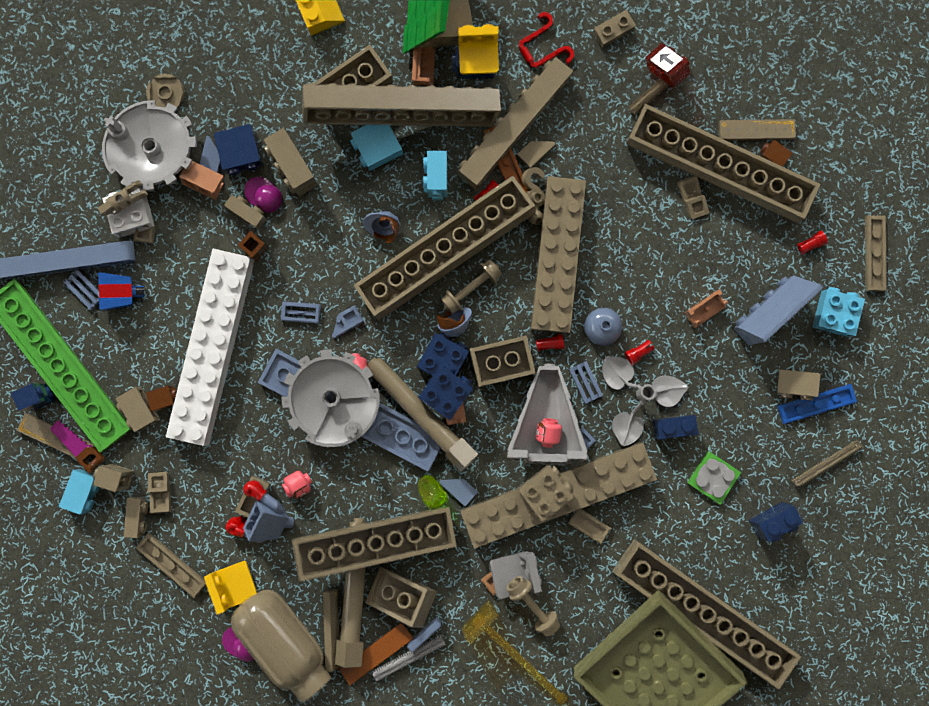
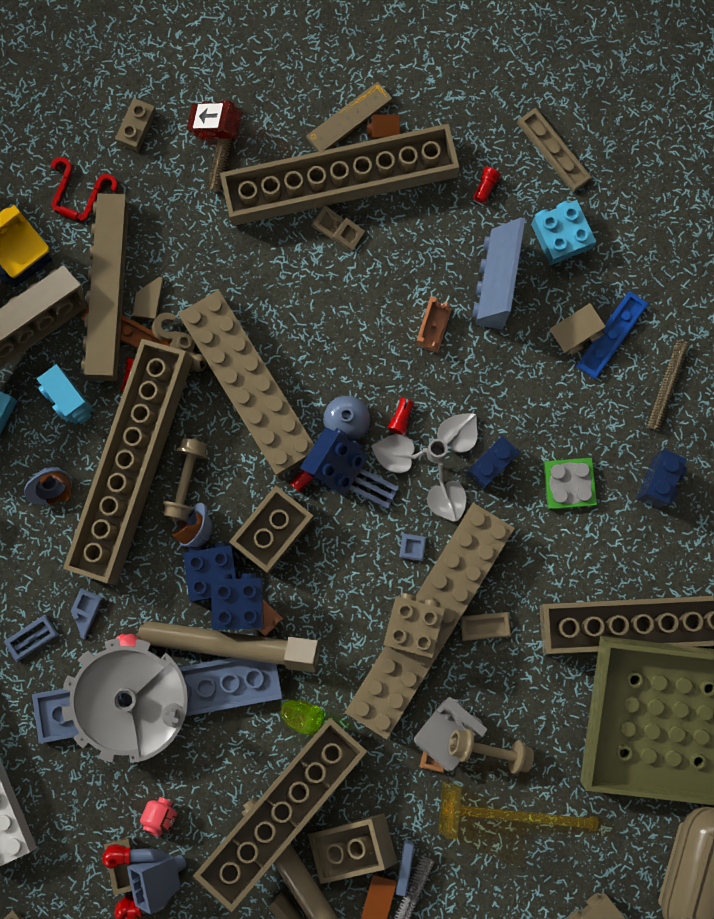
camera: 35 degrees left, 5 degrees down
sand blue tile [439,479,478,506] -> none
light grey cone [508,363,587,465] -> none
coral head [536,418,562,448] -> none
none -> dark blue brick [300,427,369,497]

